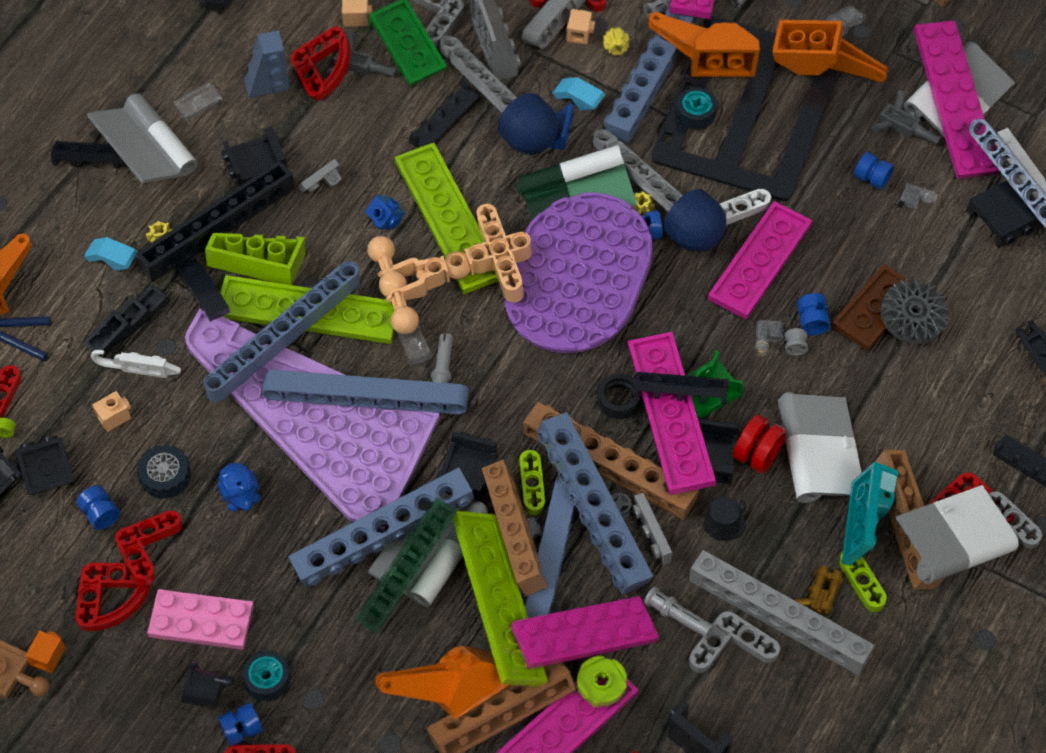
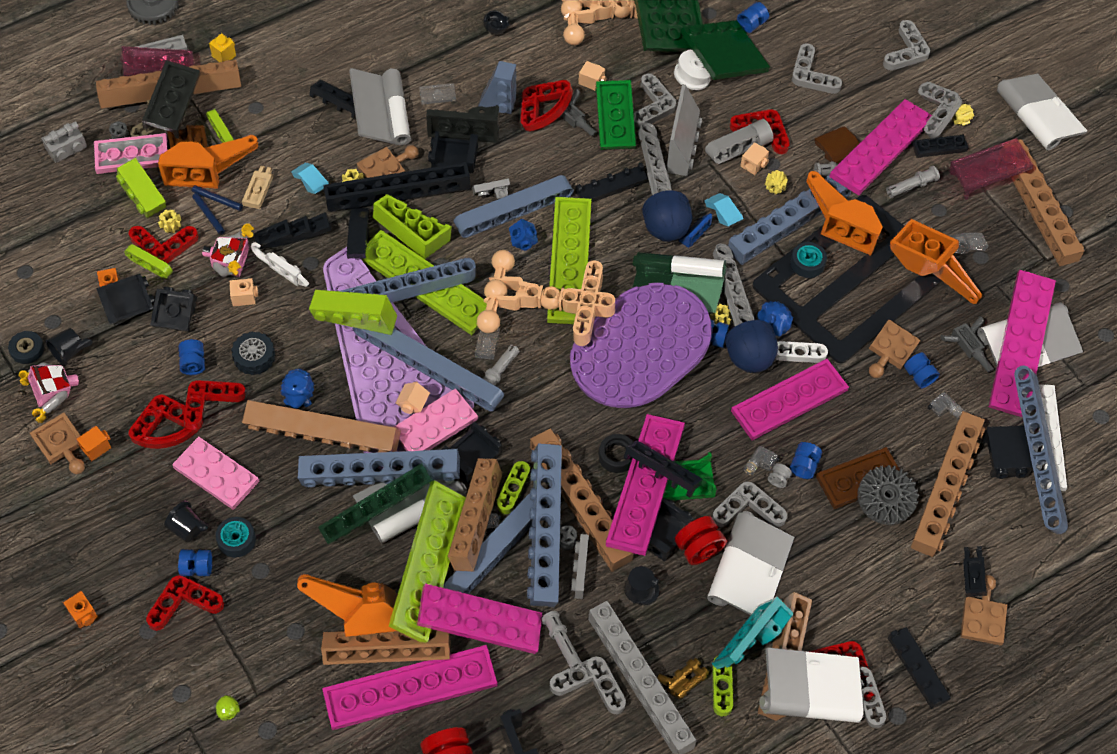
camera: 25 degrees right, 0 degrees up
lime plate [577,656,627,707] -> none
none -> torso [202,223,254,277]
none -> tan hinge [242,166,273,209]
none -> medium nougat brick [242,400,401,453]
none -> lime wedge [309,290,397,335]
none -> medium nougat plate [356,145,419,178]
none -> bright pink piece [394,388,478,451]
none -> light nougat brick [396,382,430,414]
none -> pearl dark grey plate [426,105,500,143]
none -> sand blue beam [454,175,574,238]
none -> light grey beam [712,482,787,528]
none -> blue animal [757,301,793,336]
none -> medium nougat plate [869,320,920,378]
none -> medium nougat brick [910,411,985,557]

